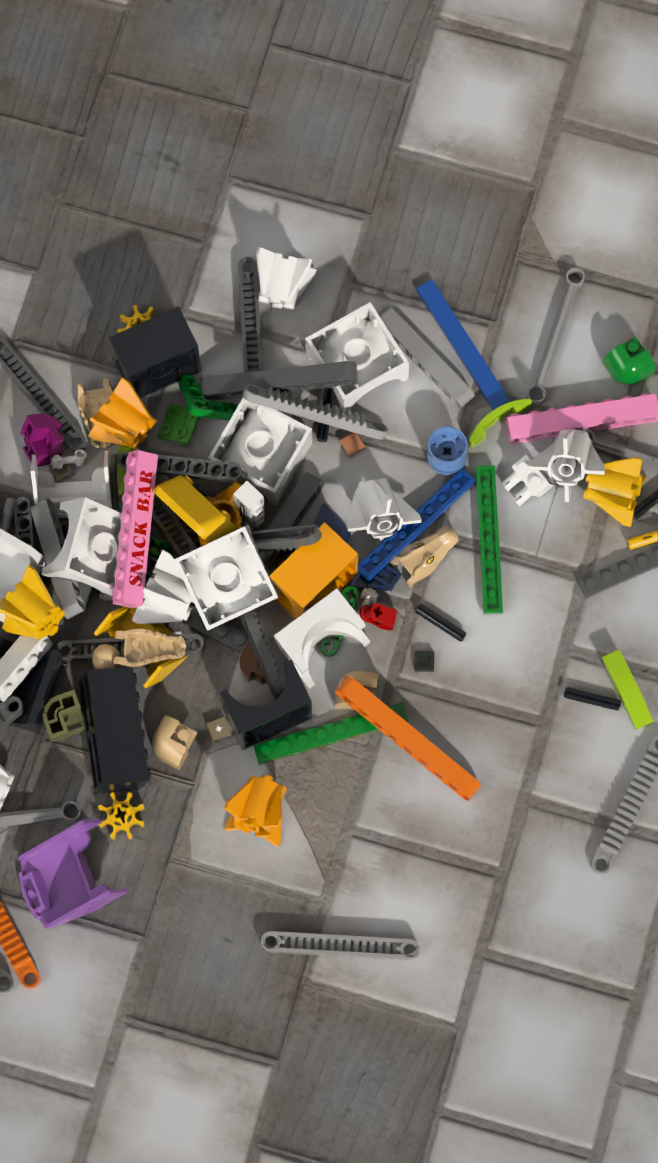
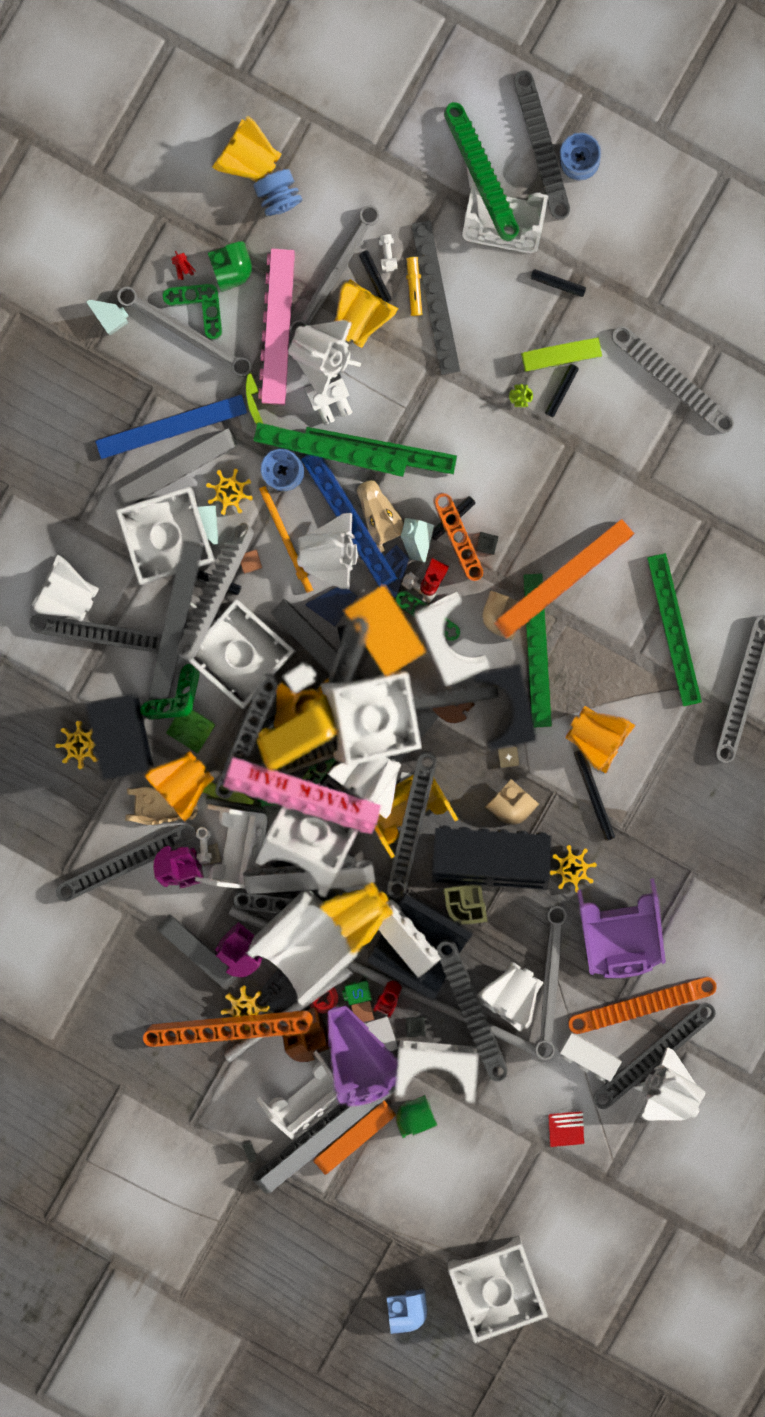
camera: 80 degrees left, 15 degrees up
tan piece [92,644,123,670] -> none
tan animal [113,628,186,667] -> none
none -> light aqua slope [86,300,129,335]
none -> green beam [163,284,222,340]
none -> red piece [171,251,196,280]
none -> light aqua slope [198,506,219,545]
none -> yellow gear [206,468,253,515]
none -> green plate [253,422,408,477]
none -> light orange bar [259,486,313,593]
none -> light aqua slope [401,518,434,562]
none -> orange beam [433,492,483,581]
none -> lime gear [509,384,533,408]
none -> black axle [574,750,615,841]
none -> green plate [647,553,702,707]

